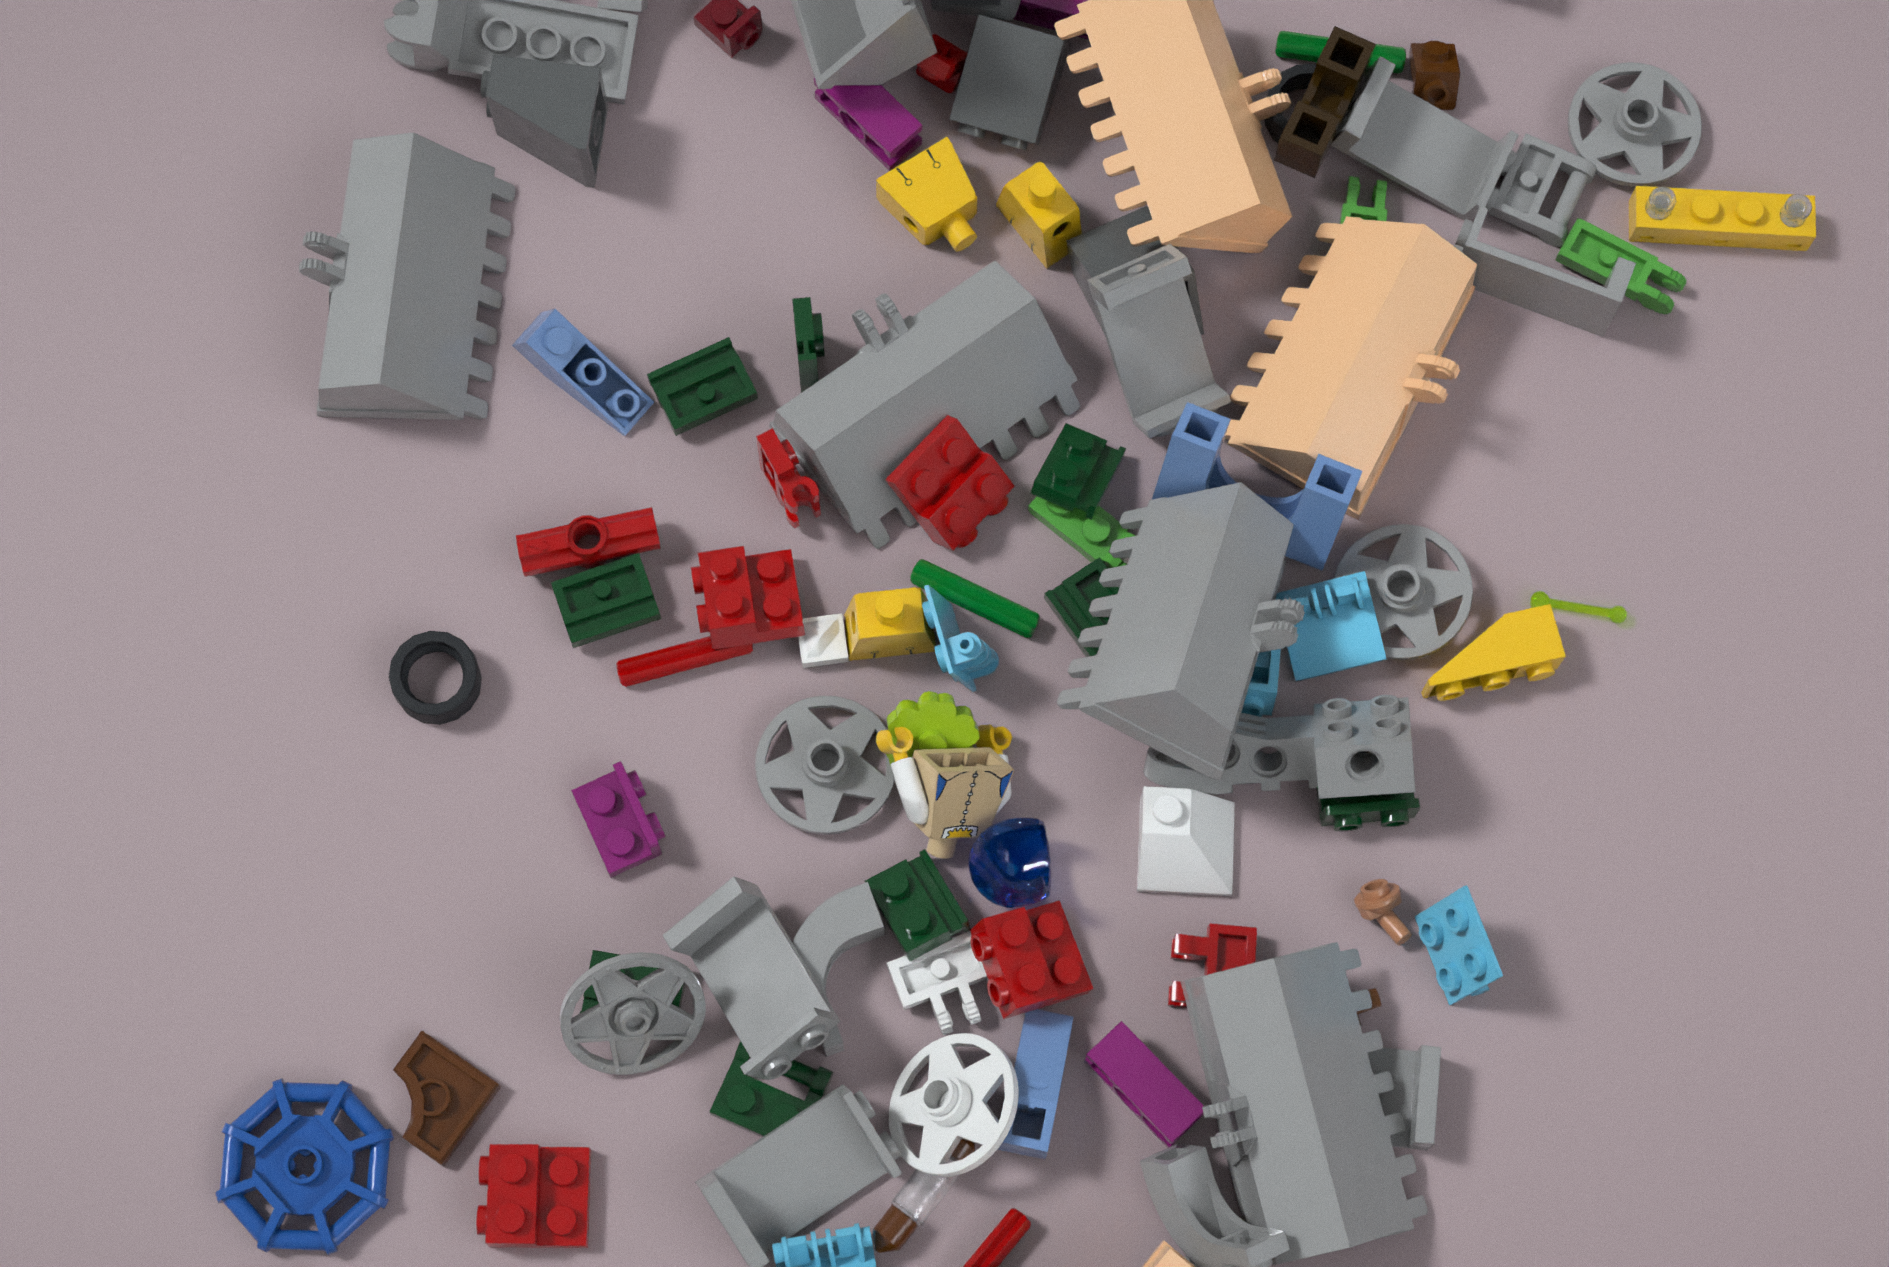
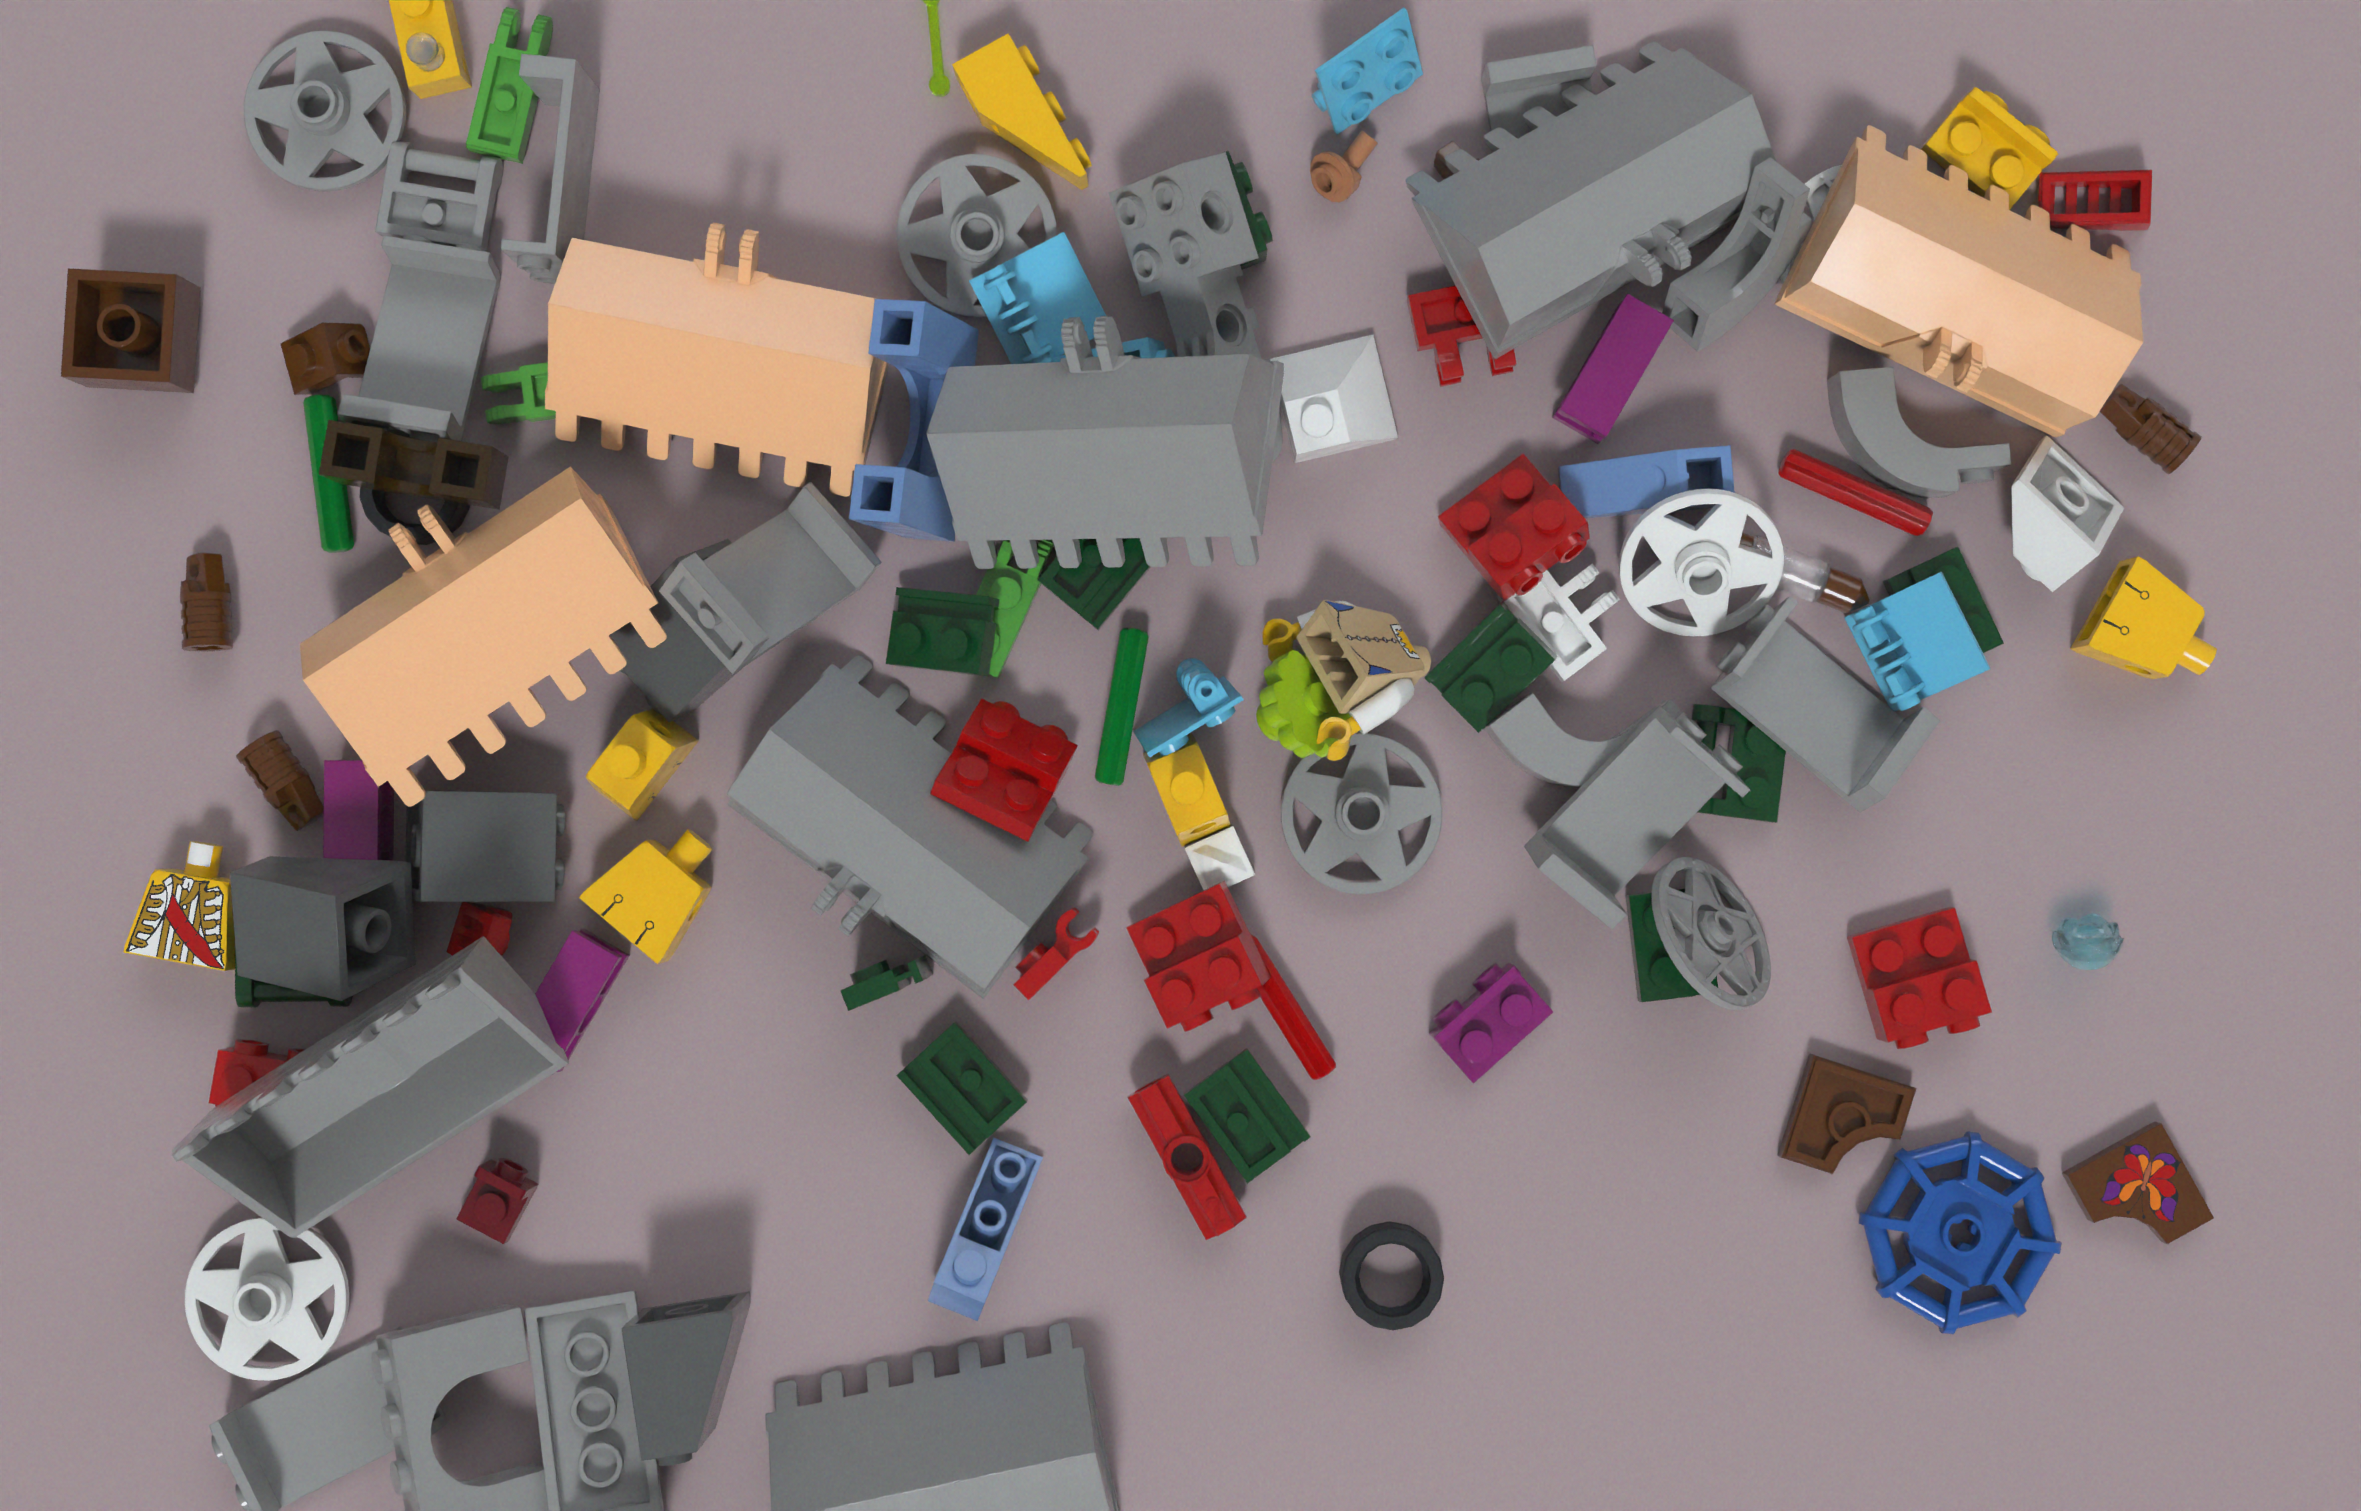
camera: 105 degrees left, 15 degrees up
clear blue piece [968,817,1052,908] -> none

